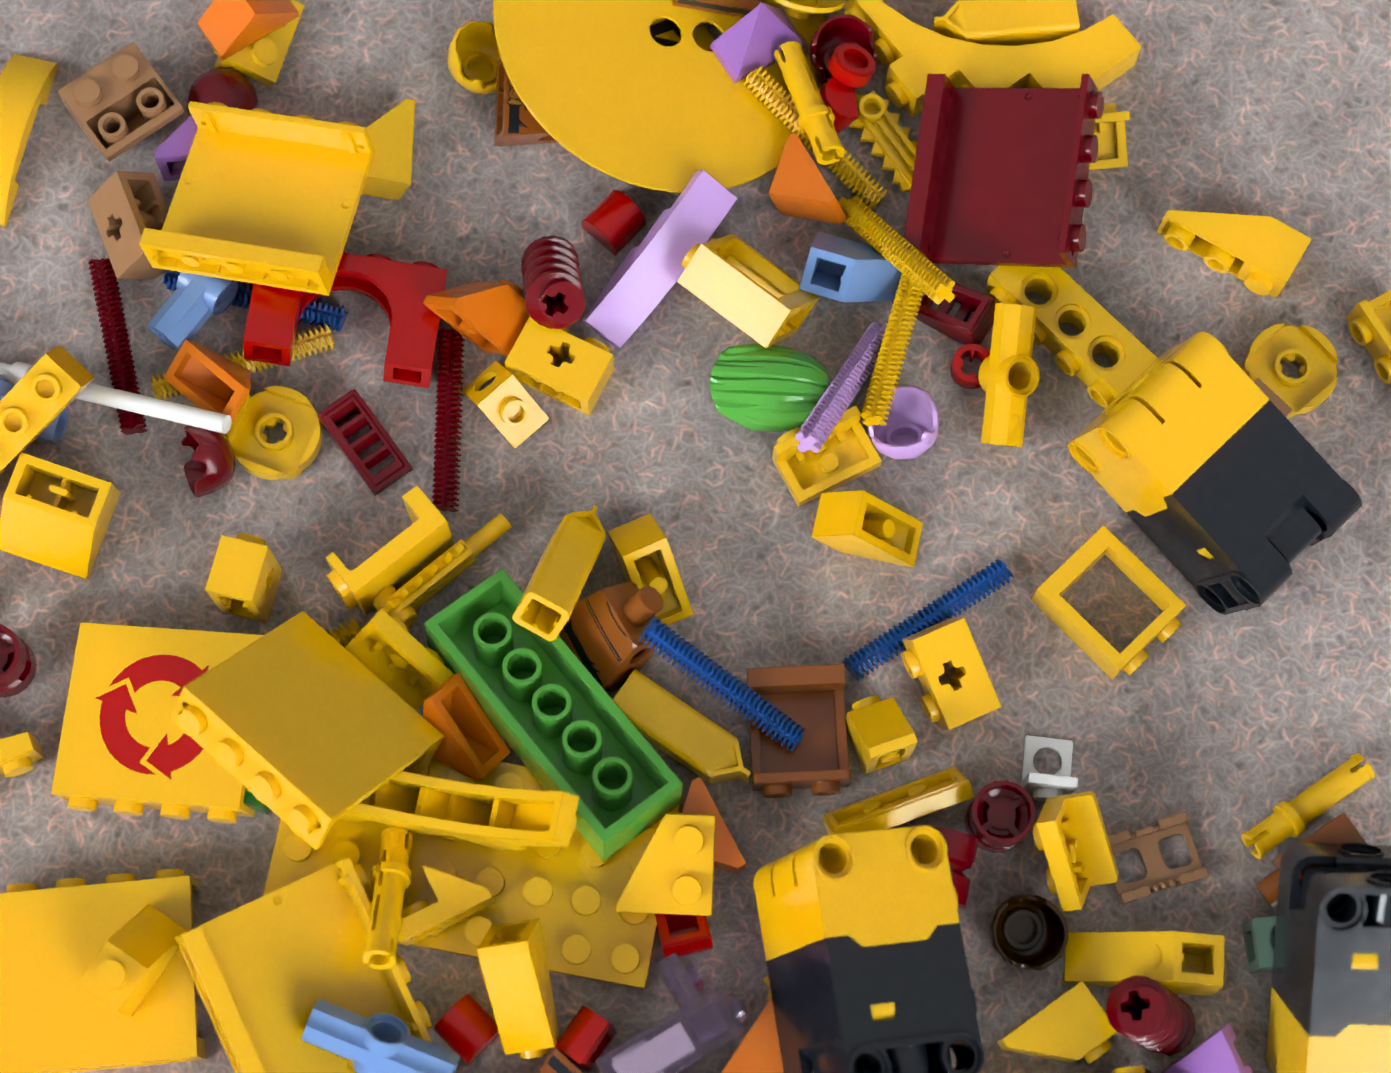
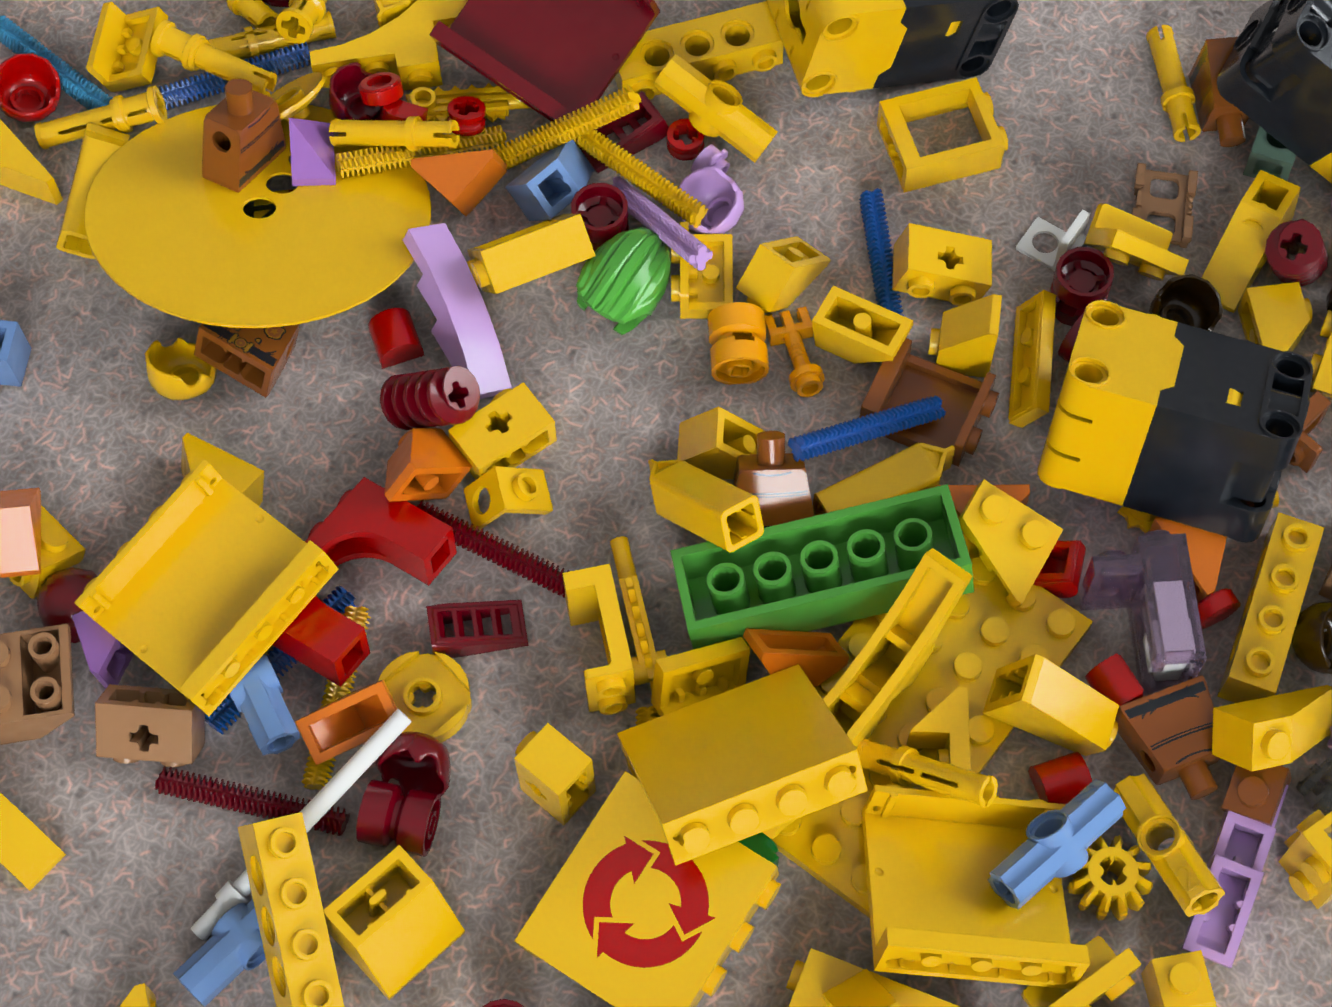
camera: 60 degrees left, 10 degrees down
none -> dark red wheel [356,779,441,857]
none -> red bush [447,96,486,137]
none -> dark red wheel [571,183,629,252]
none -> lavender plate [691,144,730,174]
none -> light orange wheel [708,302,769,385]
none -> light orange hinge [765,306,825,397]
none -> yellow slope [812,285,914,364]

